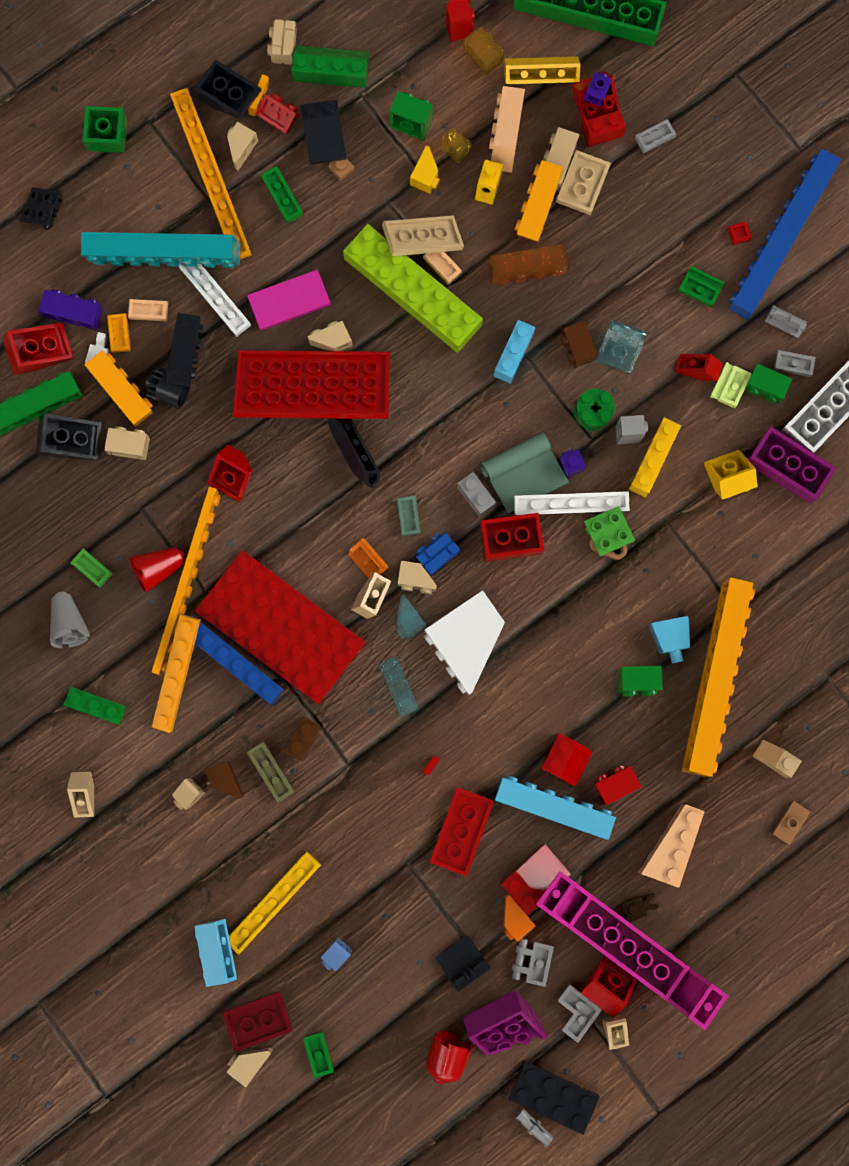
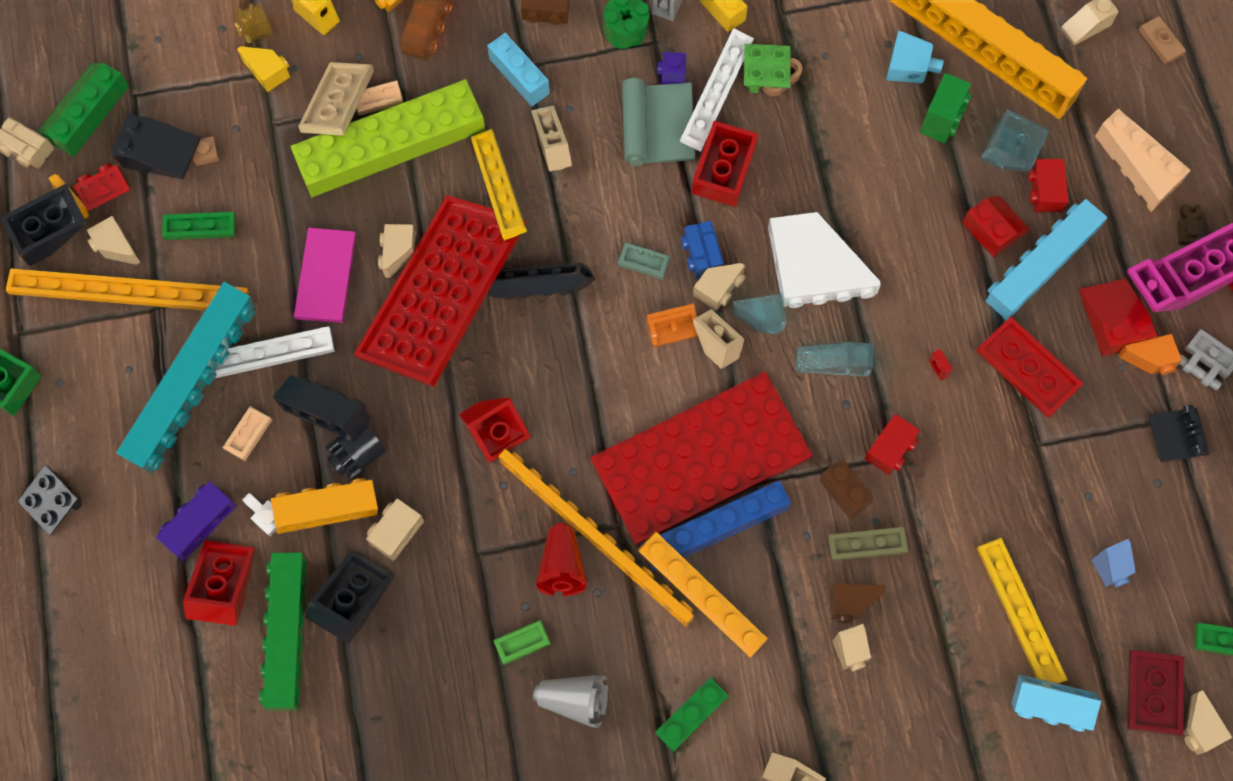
camera: 60 degrees left, 10 degrees down
light orange plate [107,313,131,354] -> none
green brick [389,91,433,141] -> none
light grey brick [457,472,496,518] -> none
none -> yellow tile [471,129,527,241]
none -> tan slope [531,105,572,172]
none -> red brick [864,414,920,476]
none -> clear light blue slope [980,109,1049,171]

